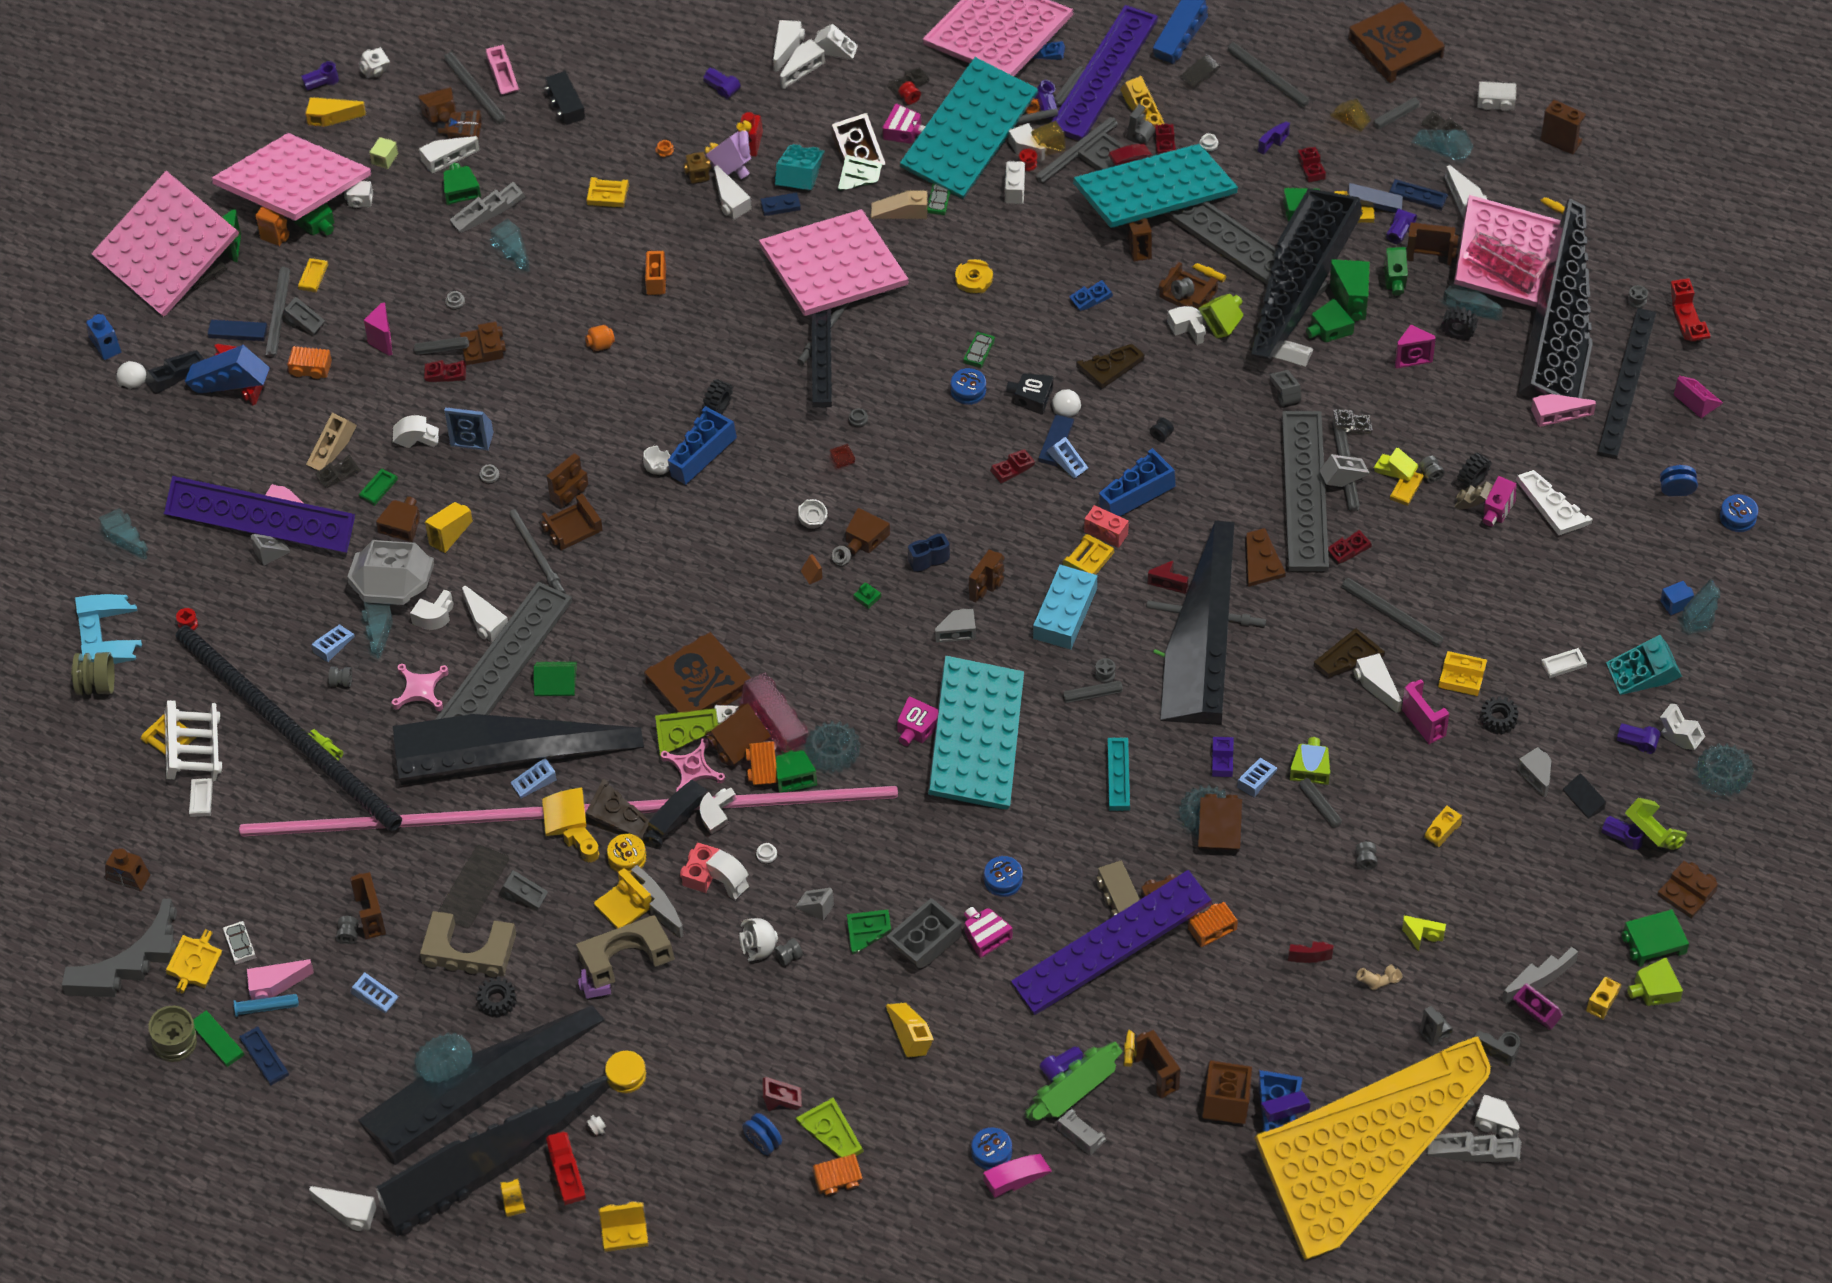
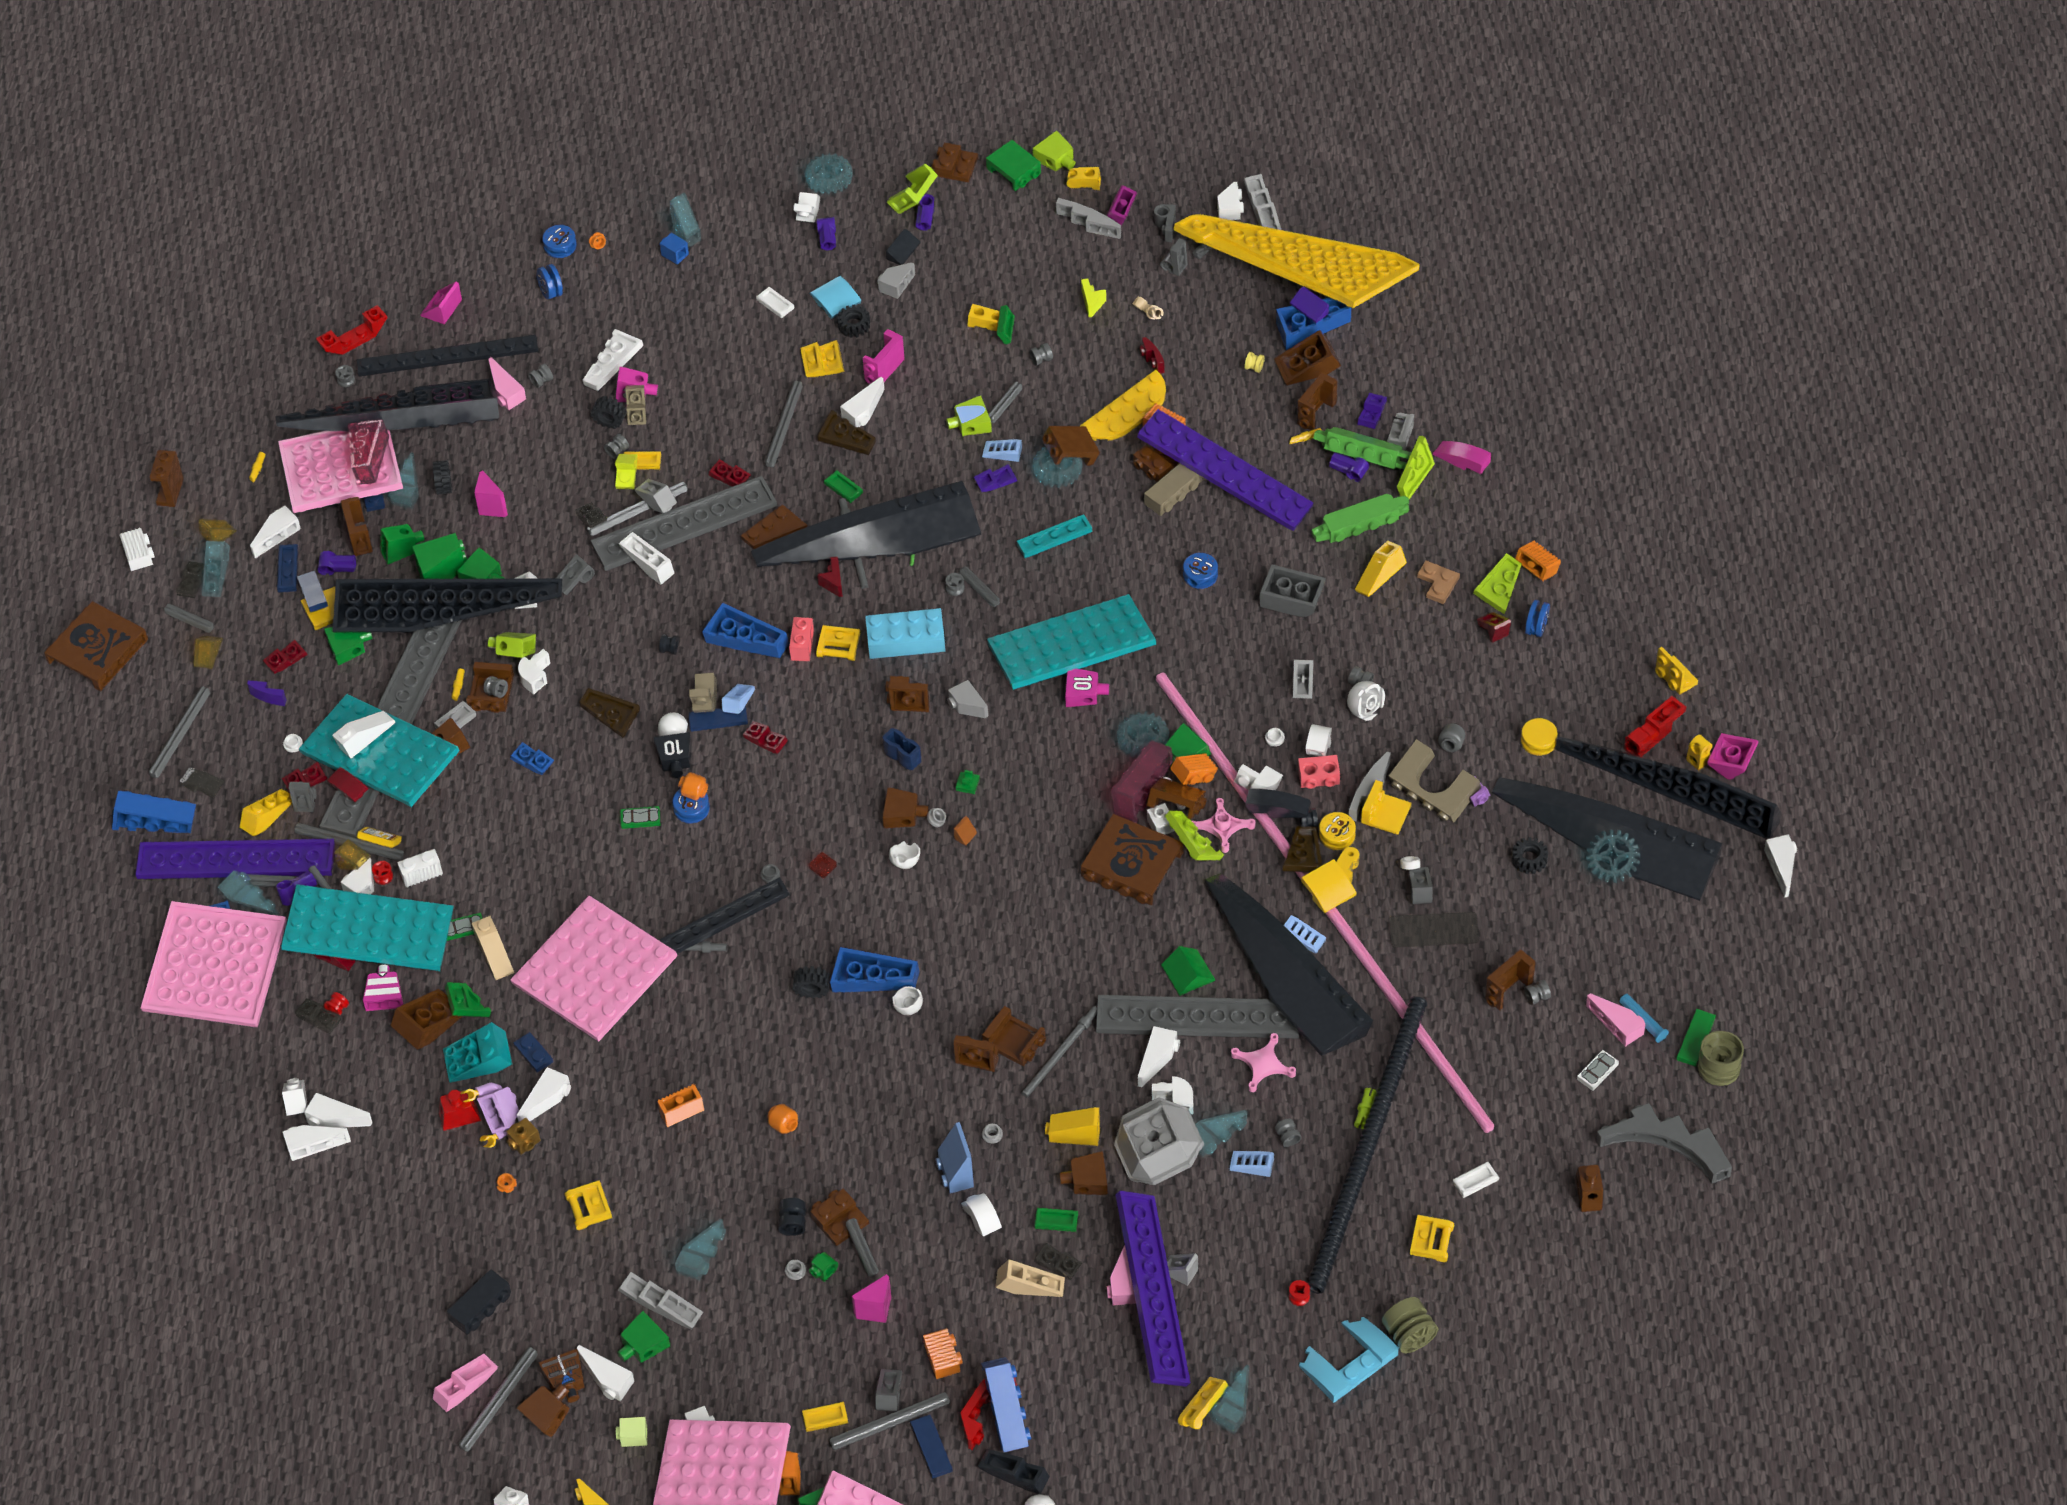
camera: 115 degrees left, 0 degrees up
white fence [164,700,222,781] -> none
yellow plate [166,929,222,993] -> none
dark blue tile [239,1026,289,1086] -> none
light blue slope [351,972,398,1013] -> none
dark tan arch [420,911,516,977] -> none
dark red slope [425,360,466,382] -> none
white plate [587,1115,606,1136] -> none
dark purple piece [703,68,741,99] -> none
green wing [847,909,891,954] -> none
yellow plate [955,259,993,293] -> none
dark pink torso [964,907,1013,958] -> none
blue head [972,1127,1012,1170] -> none
teal slope [1606,635,1682,695] -> none
none -> clear yellow slope [198,519,237,548]
none -> clear light blue slope [218,870,279,915]
none -> white slope [332,711,396,758]
none -> yellow tile [357,827,402,848]
none -> light grey plate [434,701,476,729]
none -> dark grey wheel [528,364,553,388]
none -> orange plate [589,232,606,249]
none -> white slope [619,532,674,585]
none -> orange head [678,772,709,800]
none -> dark tan arch [689,673,717,713]
none -> black wheel [779,1198,806,1236]
none -> green plate [809,1252,838,1282]
none -> medium azure slope [810,276,861,319]
none -> green tile [824,470,863,503]
none -> green tile [997,305,1015,344]
none -> yellow plate [1080,370,1166,441]
none -> yellow plate [1178,1377,1229,1429]
none -> light yellow wheel [1245,352,1264,373]
none -> bright green hinge [1312,494,1409,543]
none -> dark purple slope [1357,393,1387,429]
none -> lime wing [1397,436,1435,499]
none -> white tile [1400,856,1420,870]
none -> medium nougat plate [1417,561,1460,604]
none -> dark grey head [1438,723,1466,752]
none -> dark pink slope [1708,733,1758,780]

